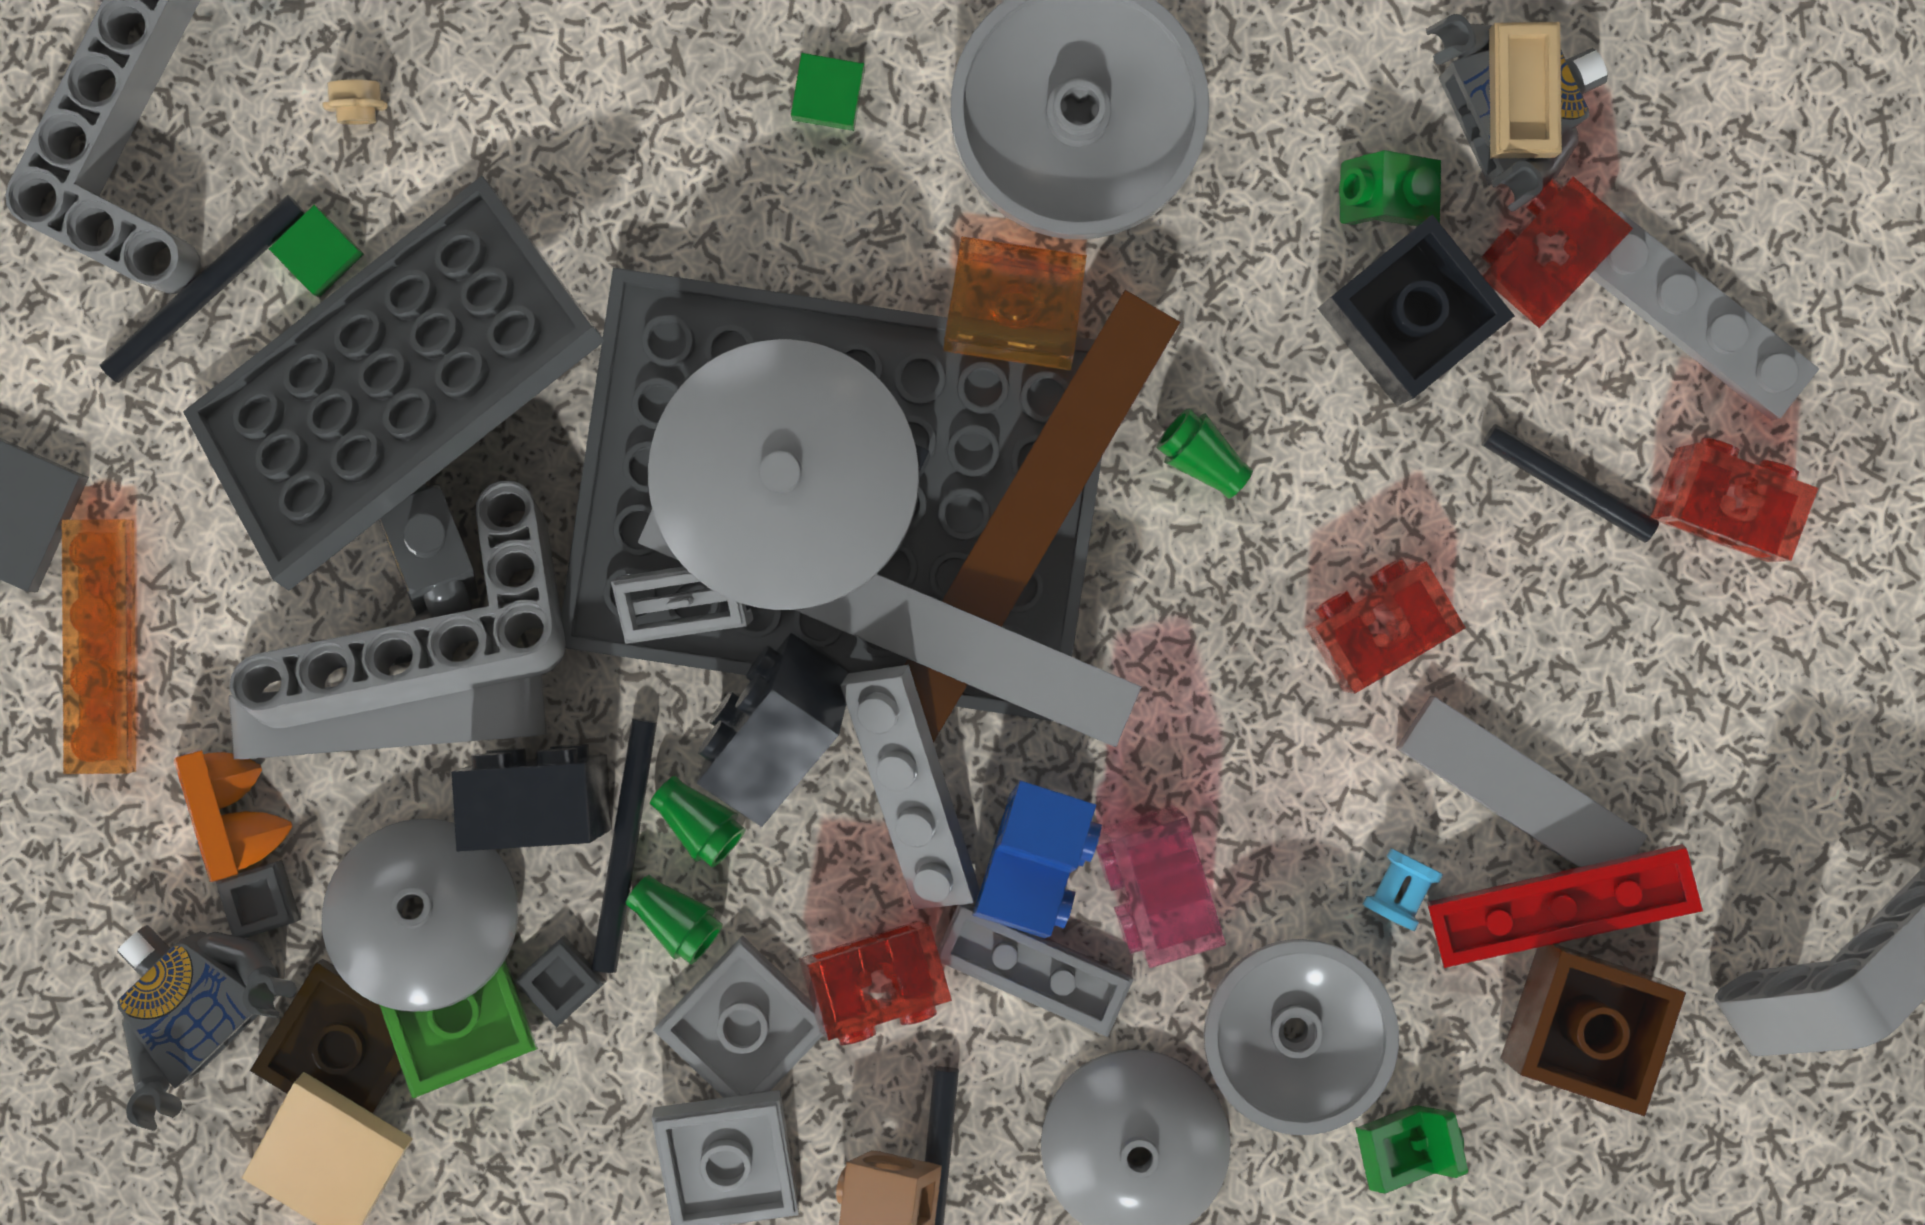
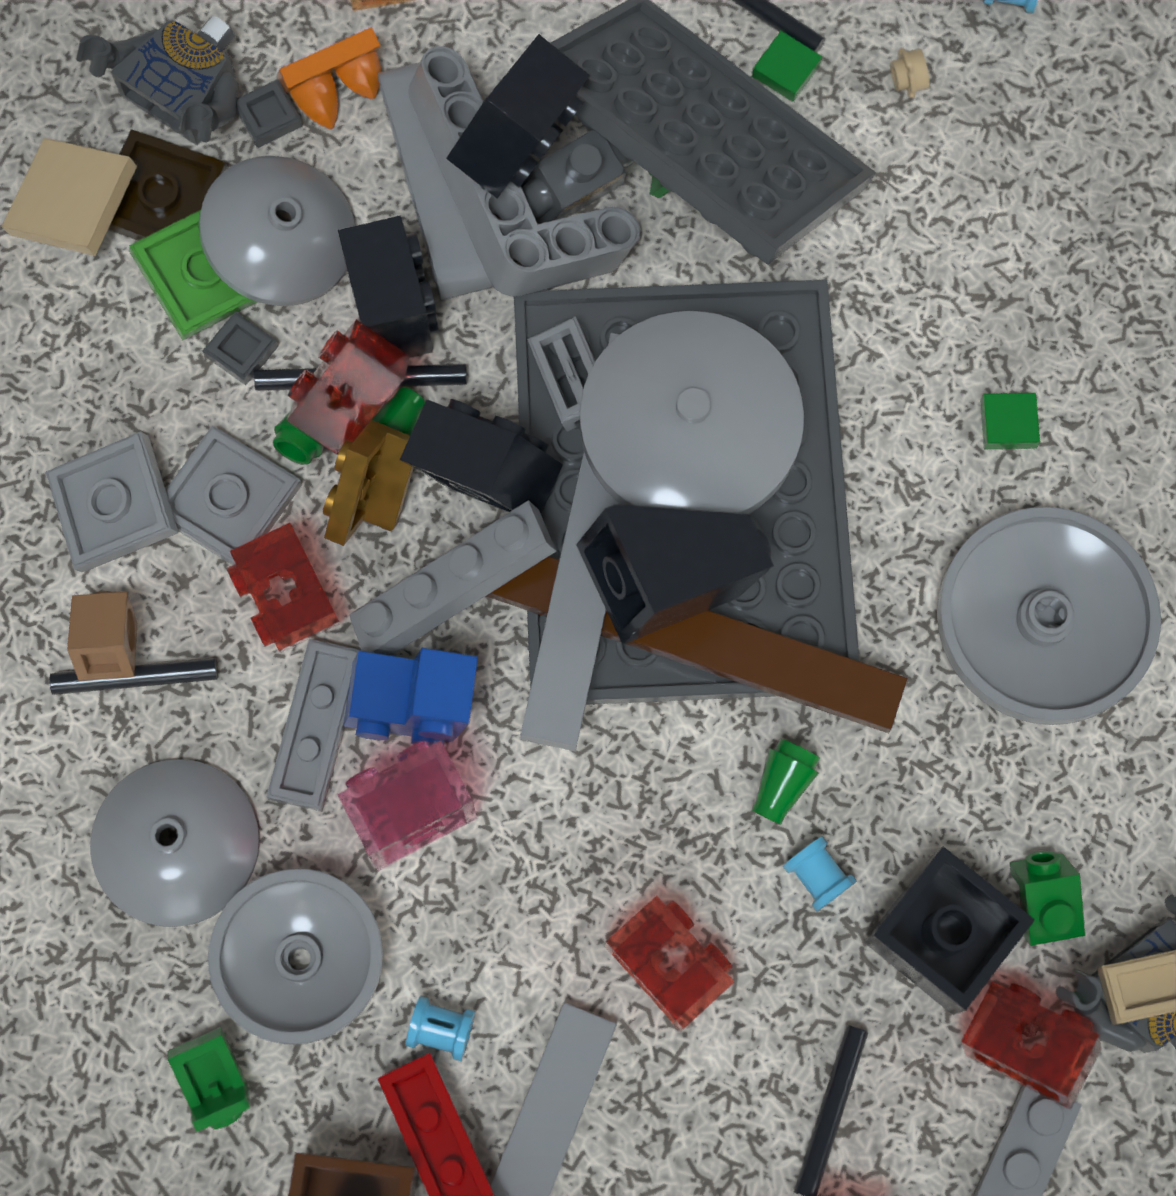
camera: 70 degrees right, 15 degrees down
clear orange tile [943,236,1087,370] -> none
none -> clear red brick [287,319,410,455]
none -> pearl gold bracket [323,420,413,546]
none -> black brick [446,34,591,199]
none -> black slope [576,504,774,645]
none -> medium azure bush [783,836,857,912]

